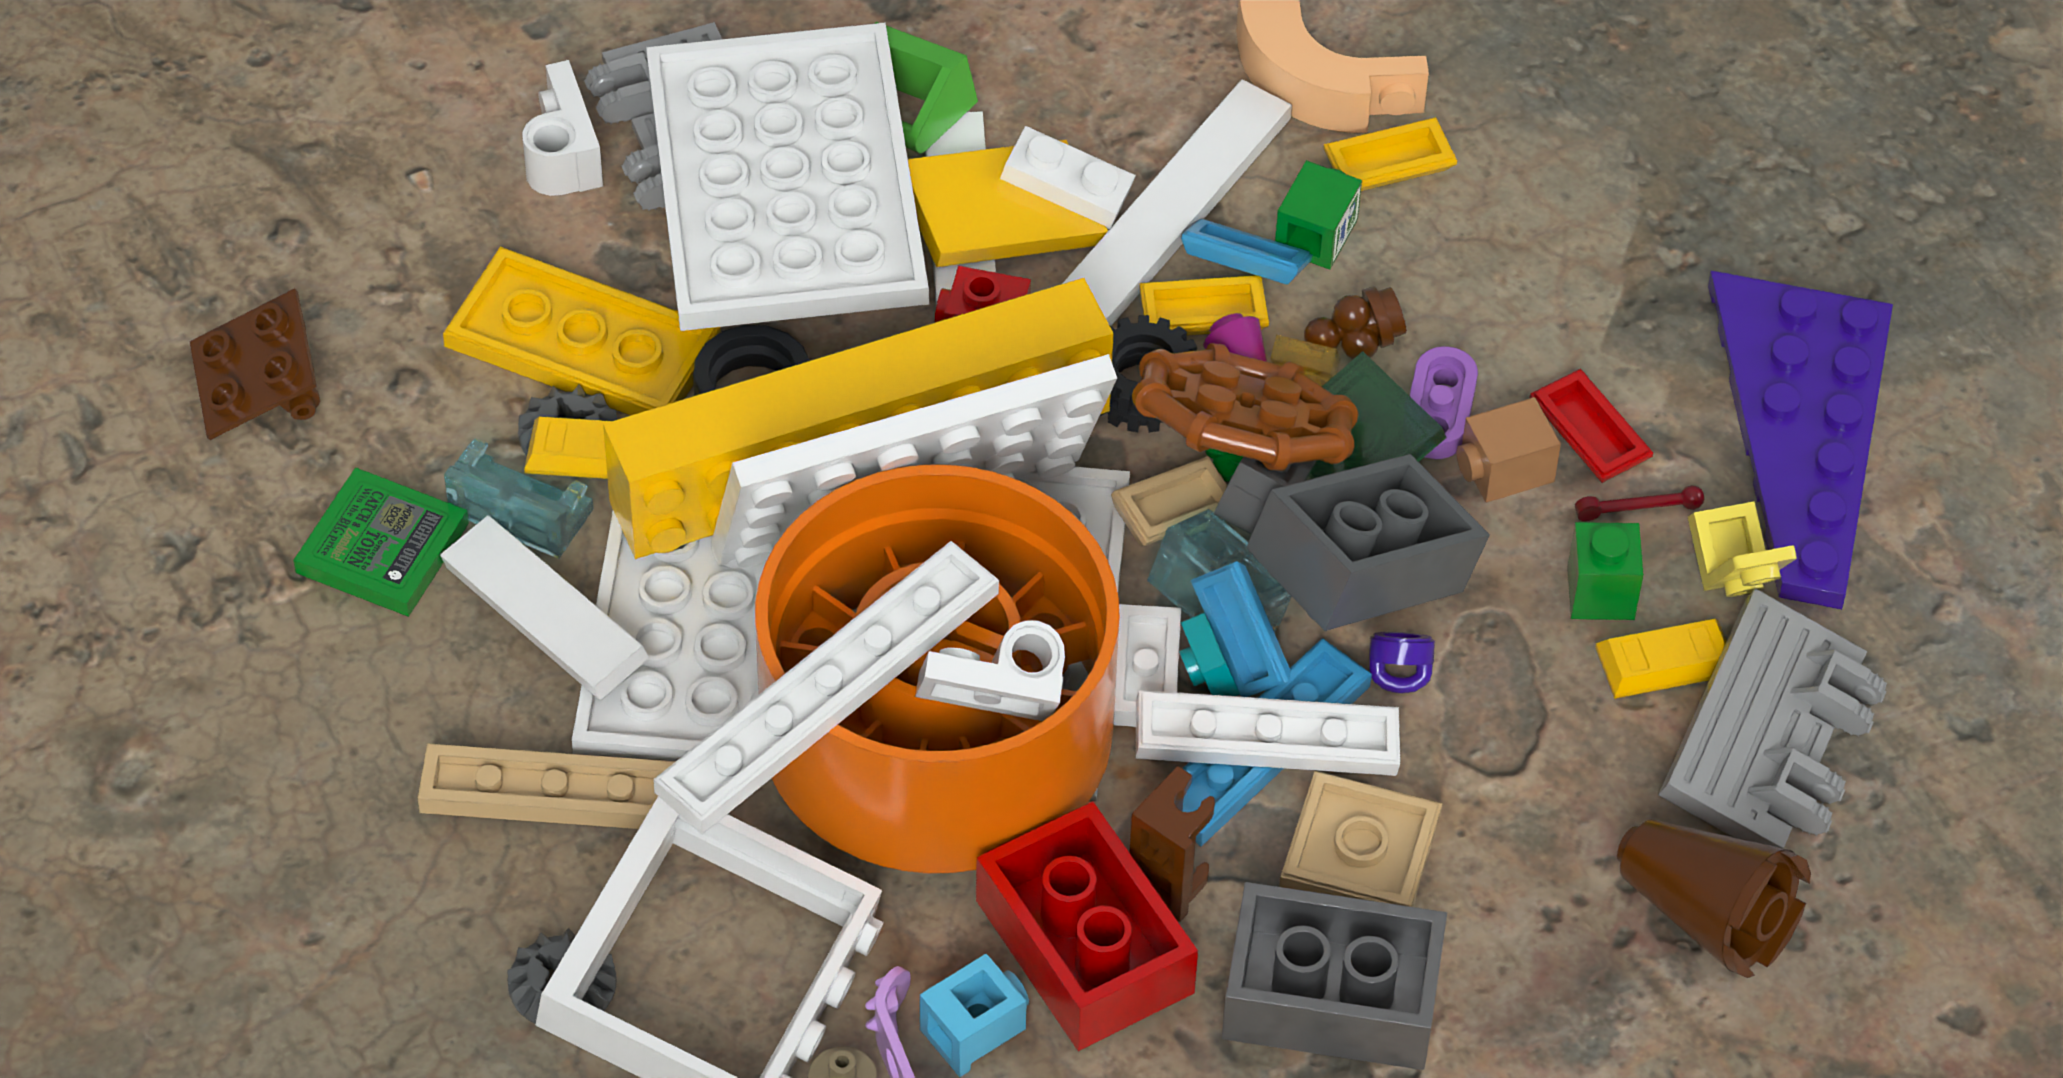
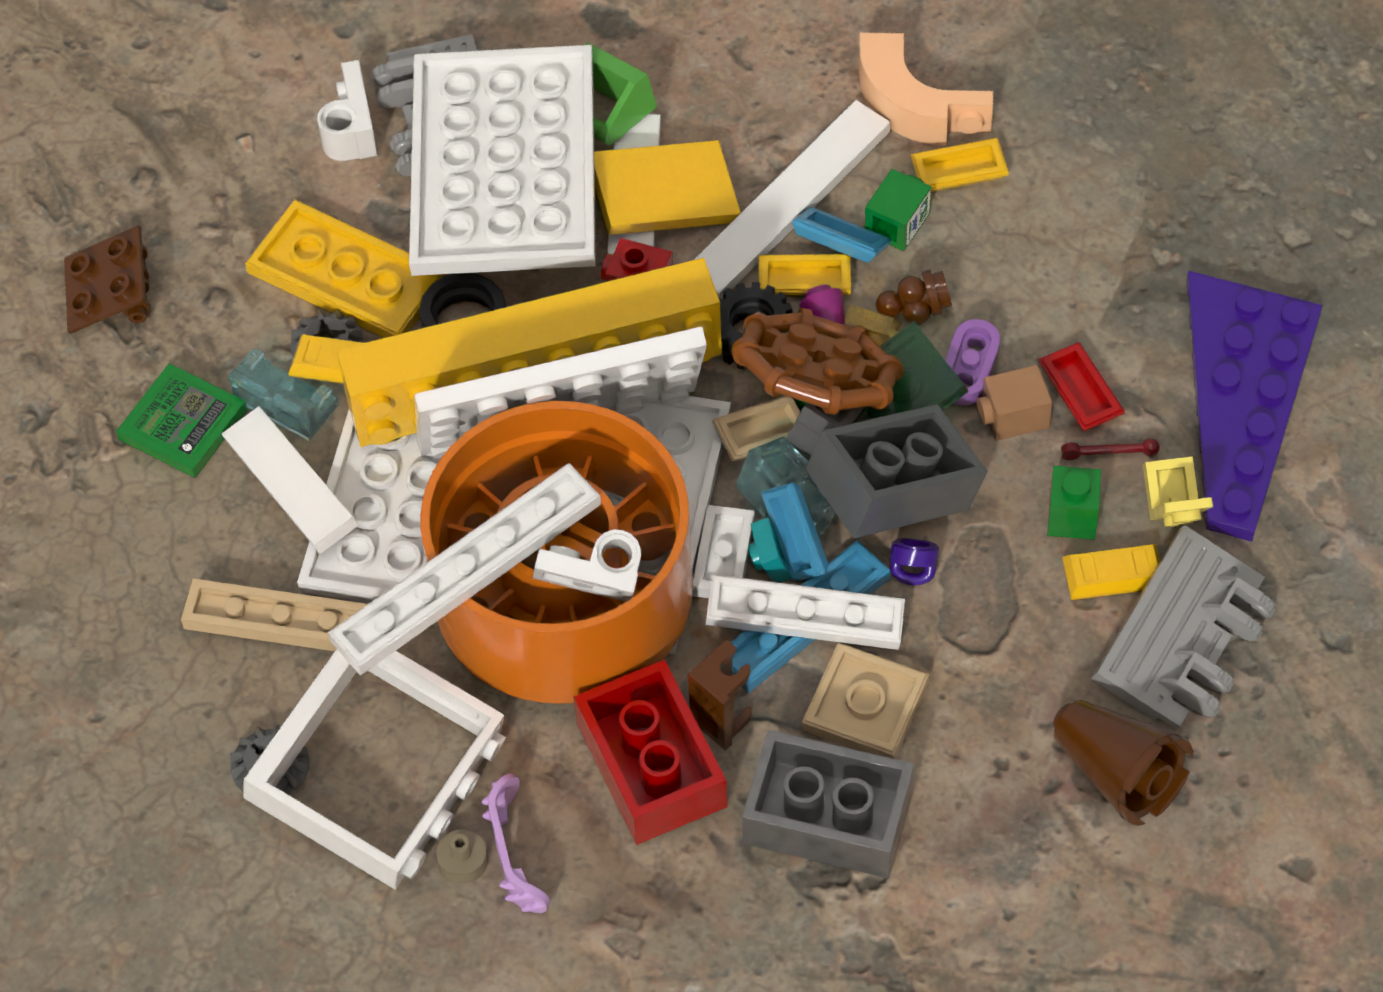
camera: 10 degrees right, 5 degrees up
medium azure brick [920,954,1029,1077] -> none
white plate [1000,126,1136,230] -> none

